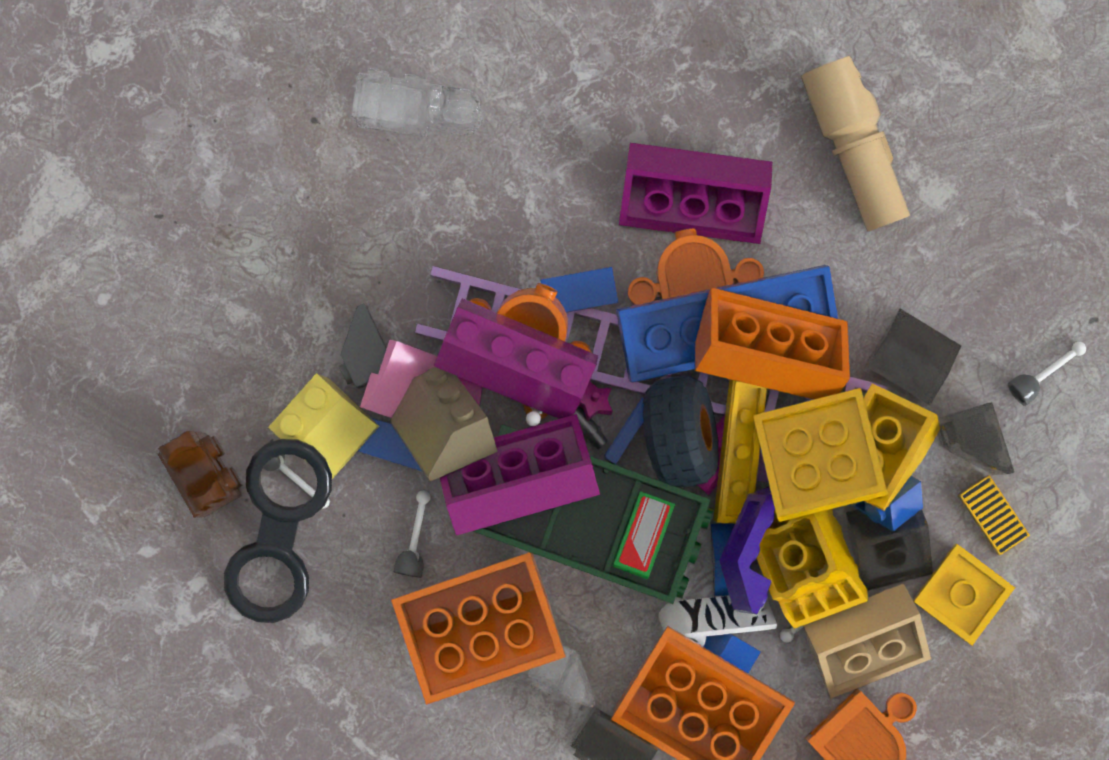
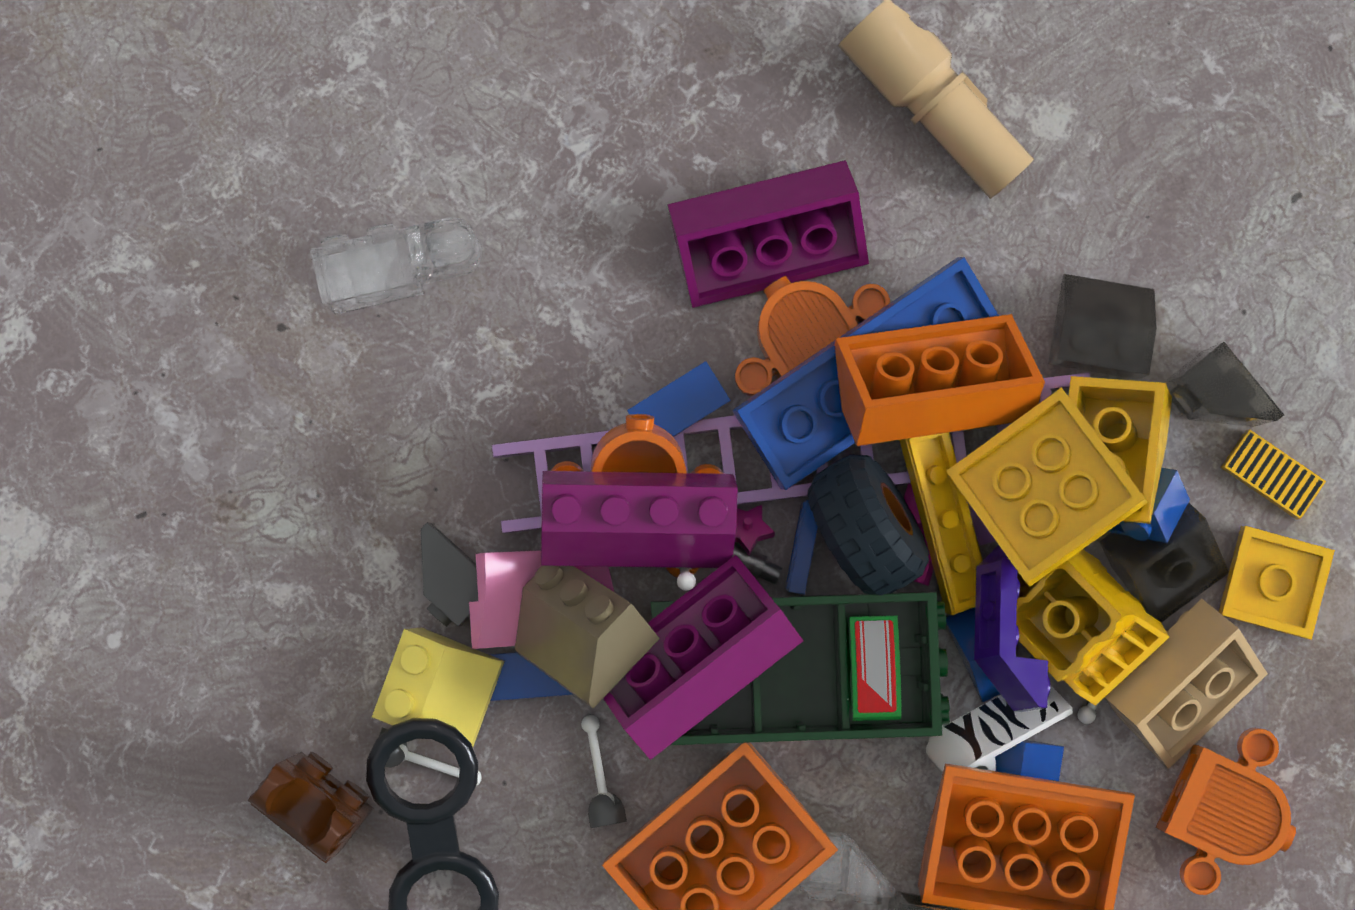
camera: 25 degrees left, 0 degrees up
hinge [1008,342,1086,406] -> none

